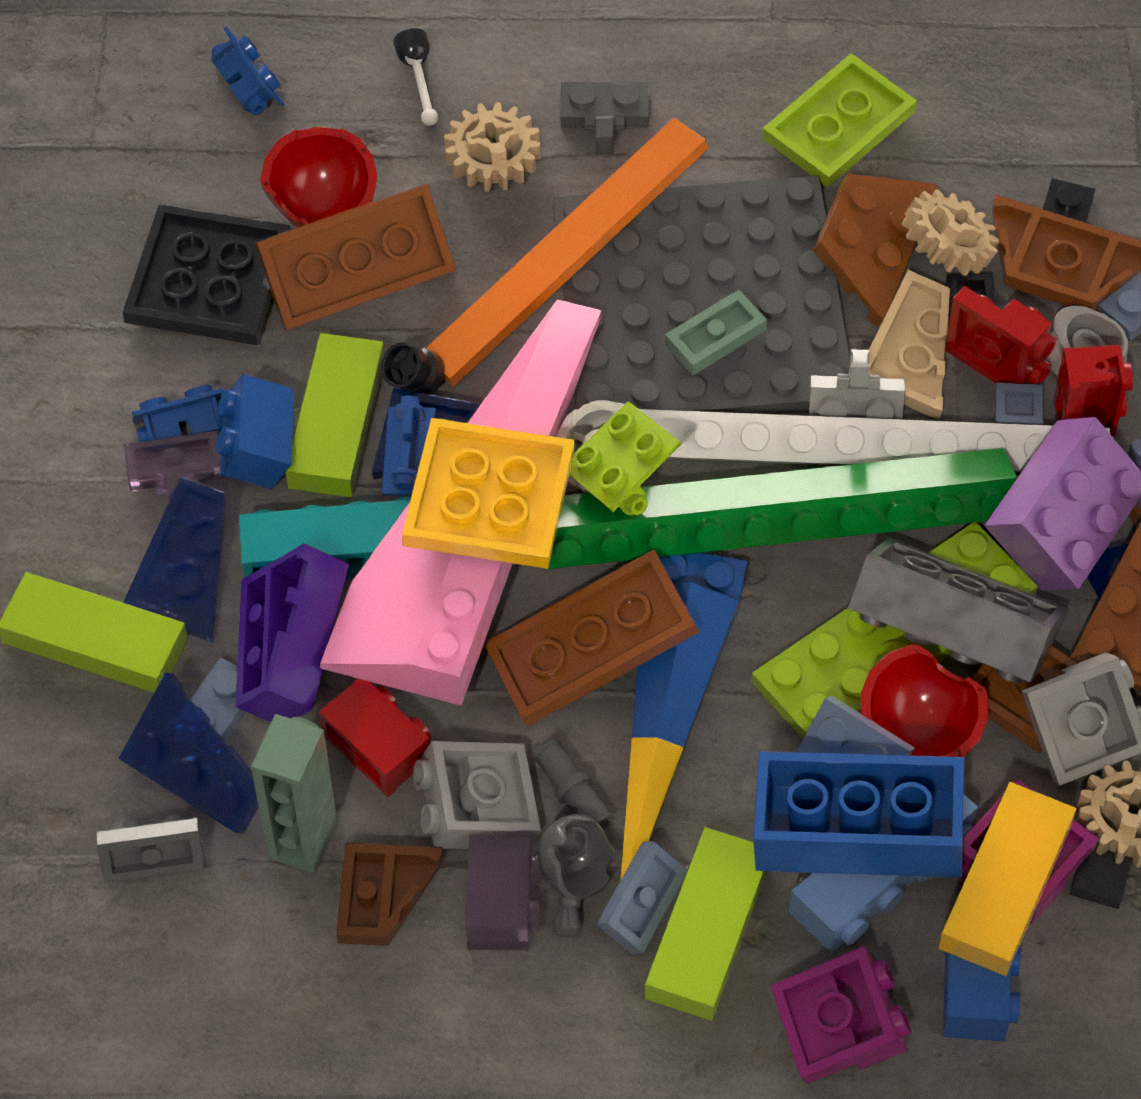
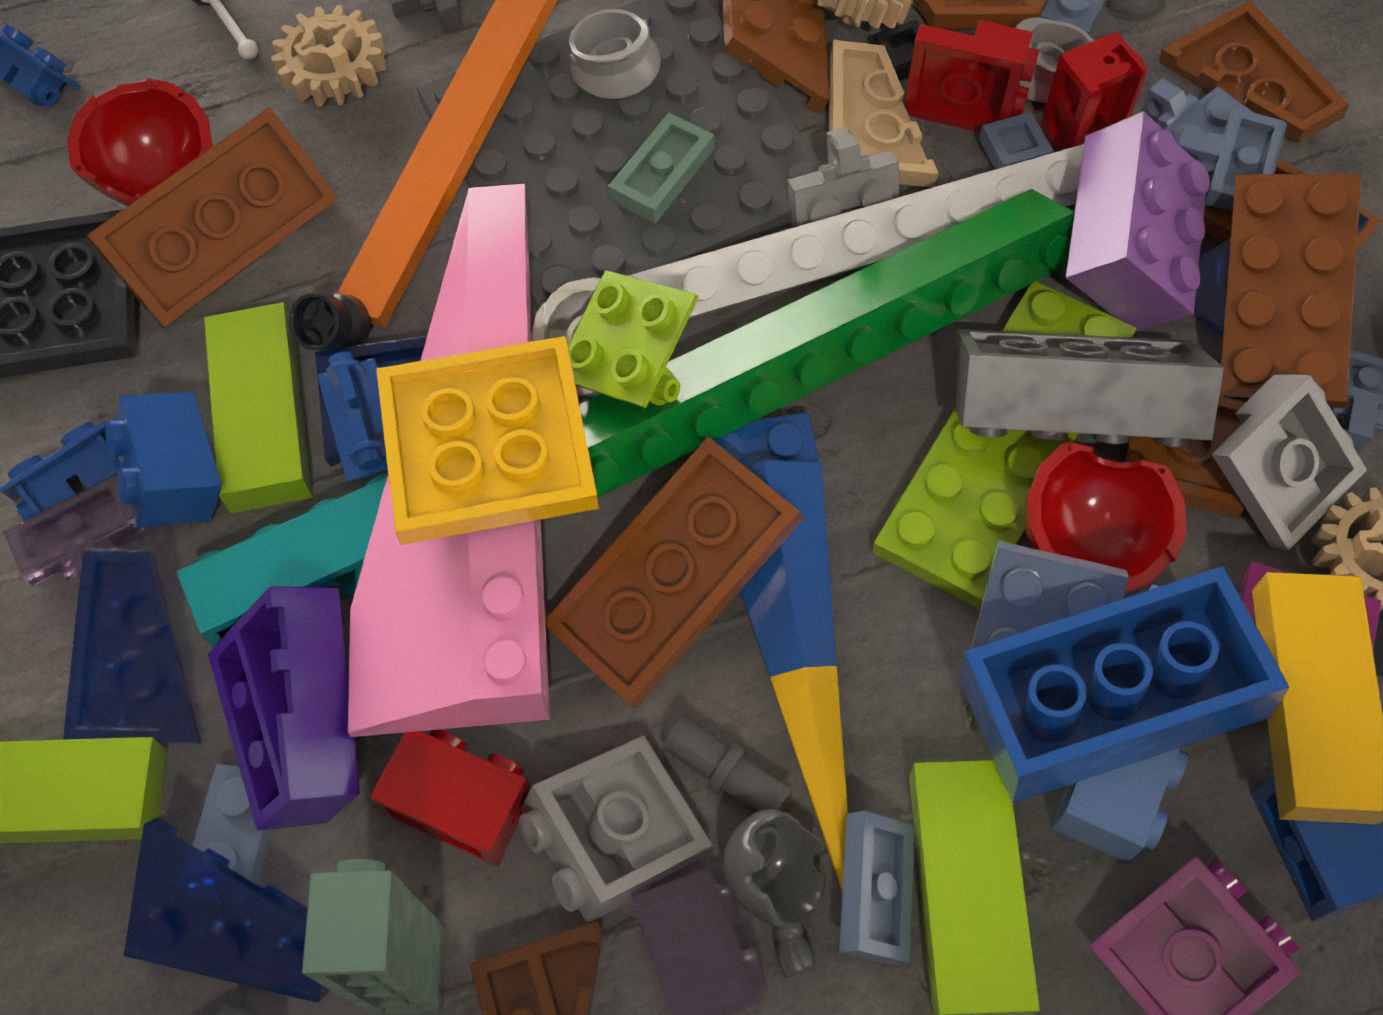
camera: 20 degrees left, 5 degrees up
none -> light grey piece [569,9,661,100]

